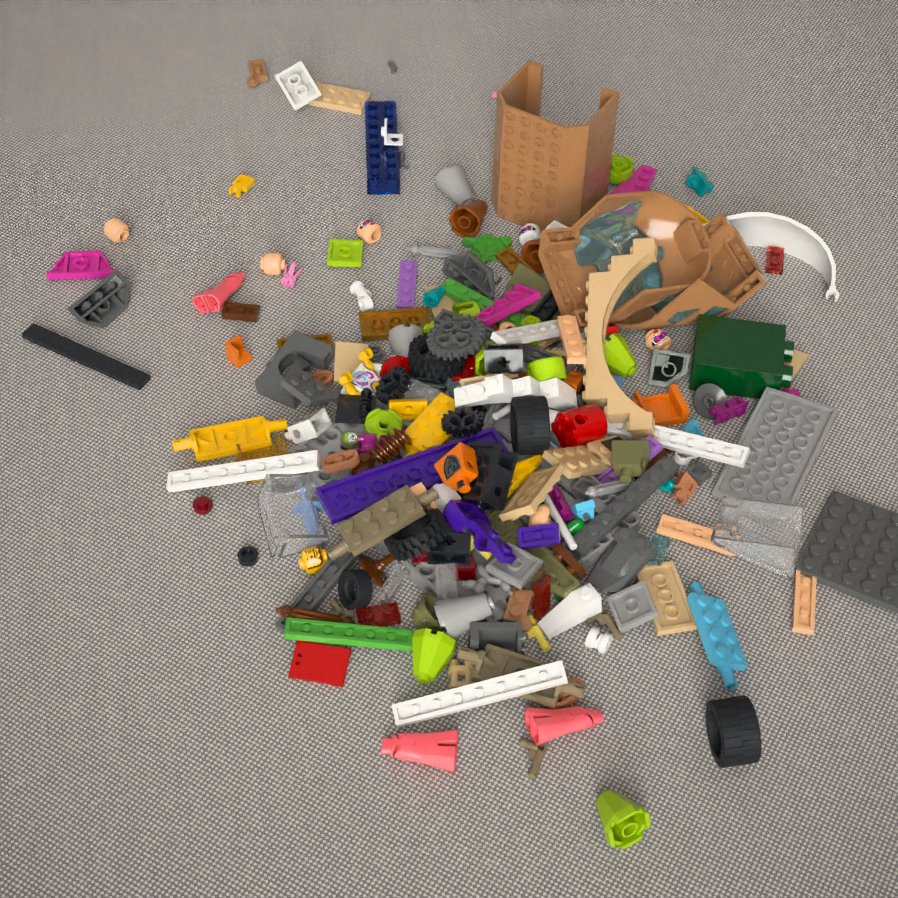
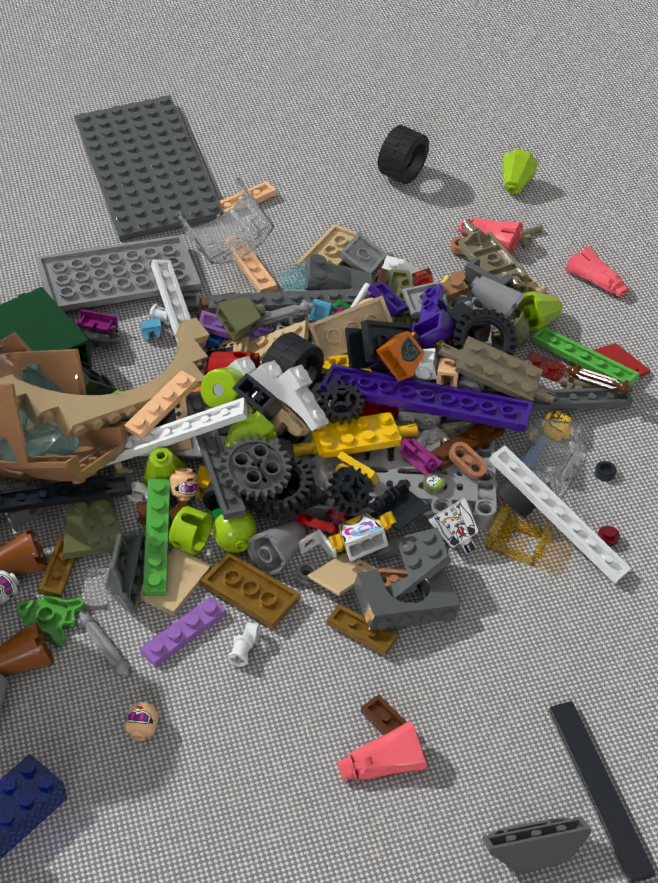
camera: 135 degrees left, 0 degrees up
yellow plate [172,416,287,462] -> none
orange panel [225,335,252,368] -> none
light nougat head [260,252,286,275] -> none
bright pink piece [281,262,302,287] -> none
lime plate [327,239,364,268] -> none
black tyre [338,569,373,610] -> none
lime plate [364,408,403,441] -> none
reddish brown piece [368,426,413,465] -> none
white plate [392,660,568,728] -> none
teal cone [423,286,446,308] -> none
dark pink wing [476,283,541,327] -> none
white wheel [585,627,613,655] -> none
orange panel [632,383,690,427] -> none
medium azure plate [686,582,748,691] -> none

